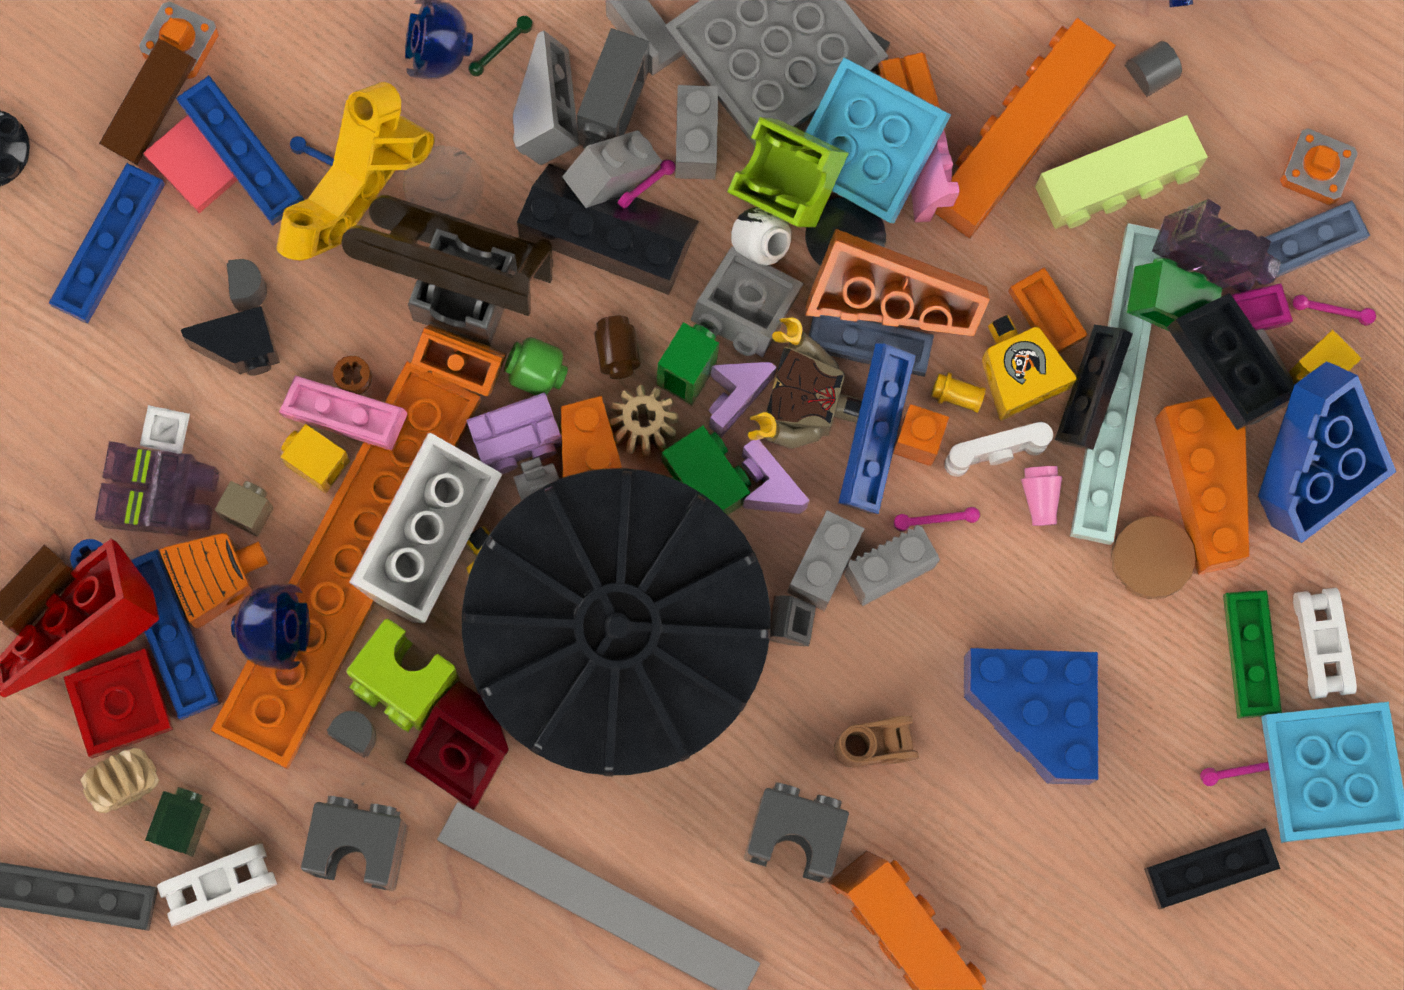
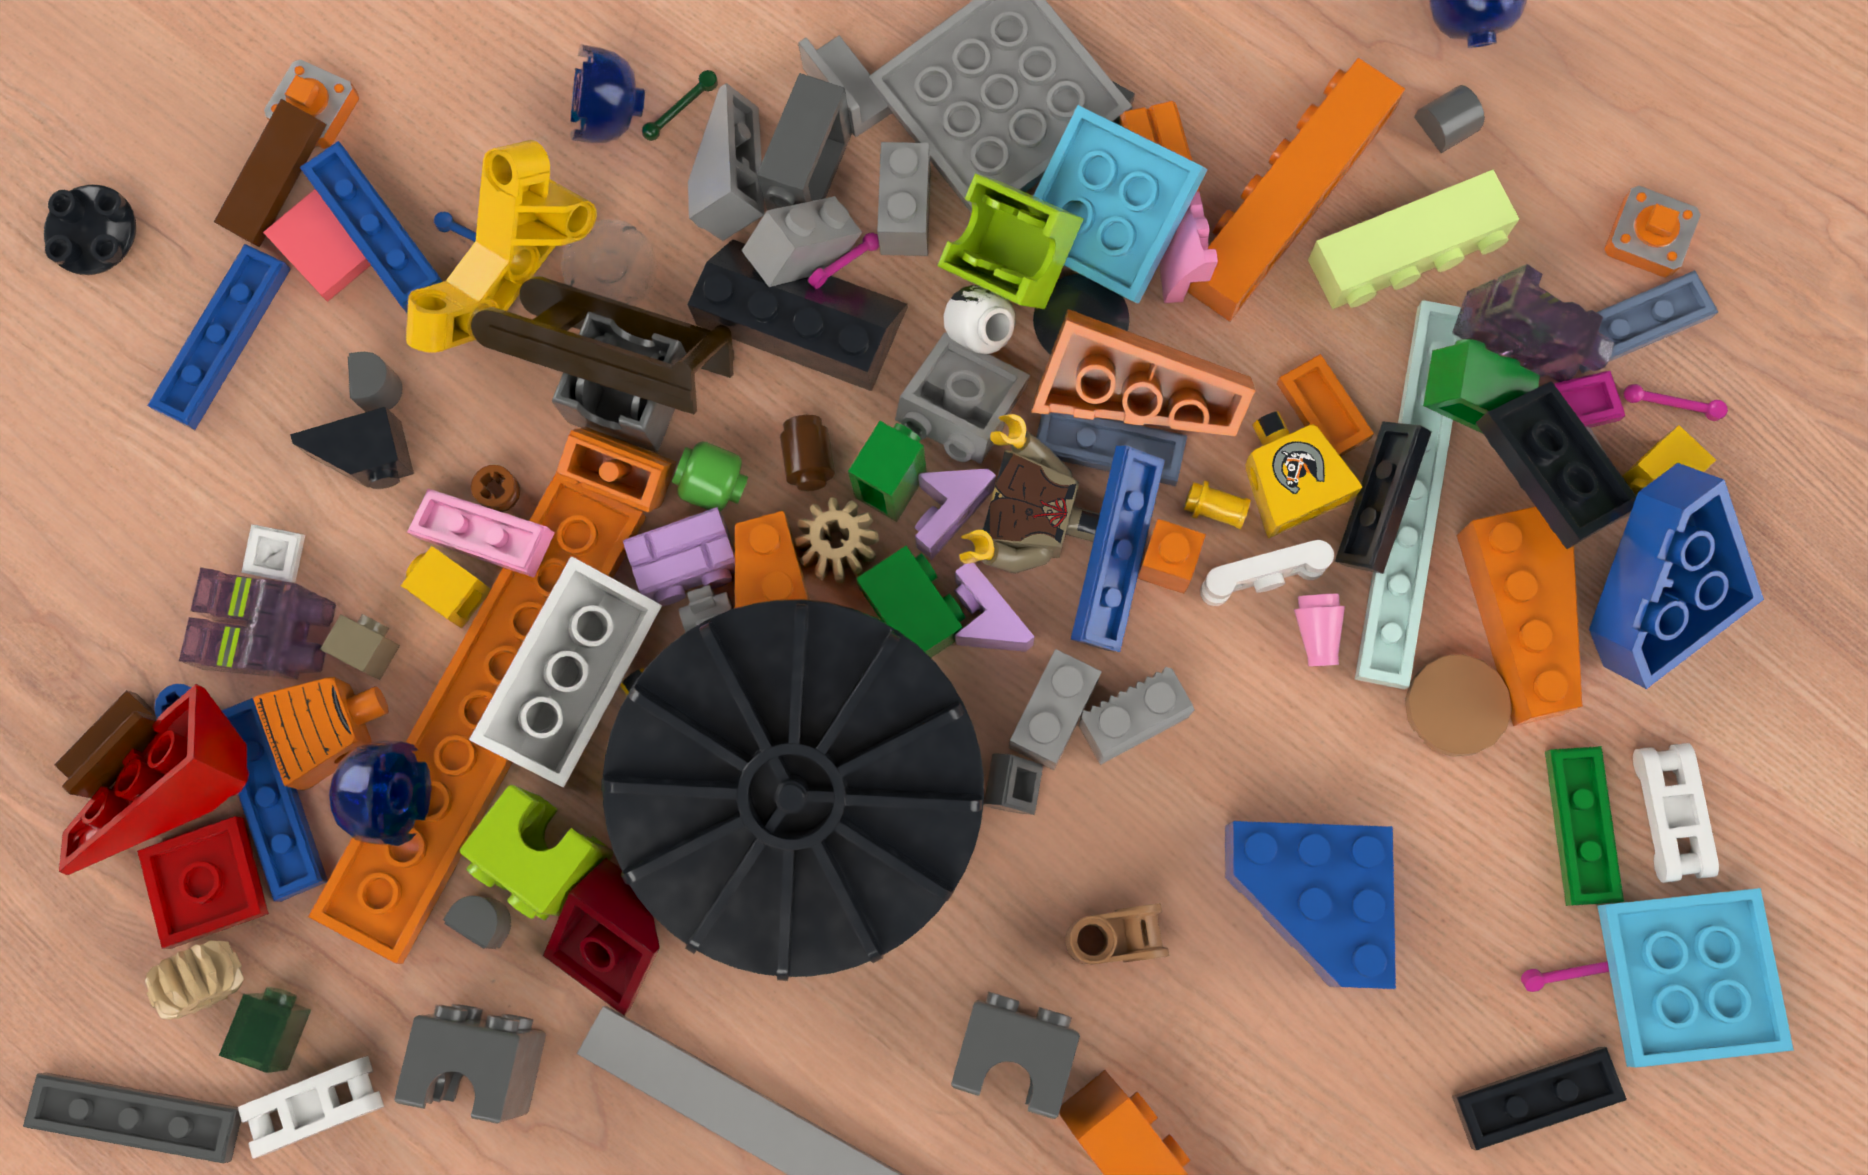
camera: 15 degrees right, 0 degrees up
dark pink hinge [894,507,980,532] -> none

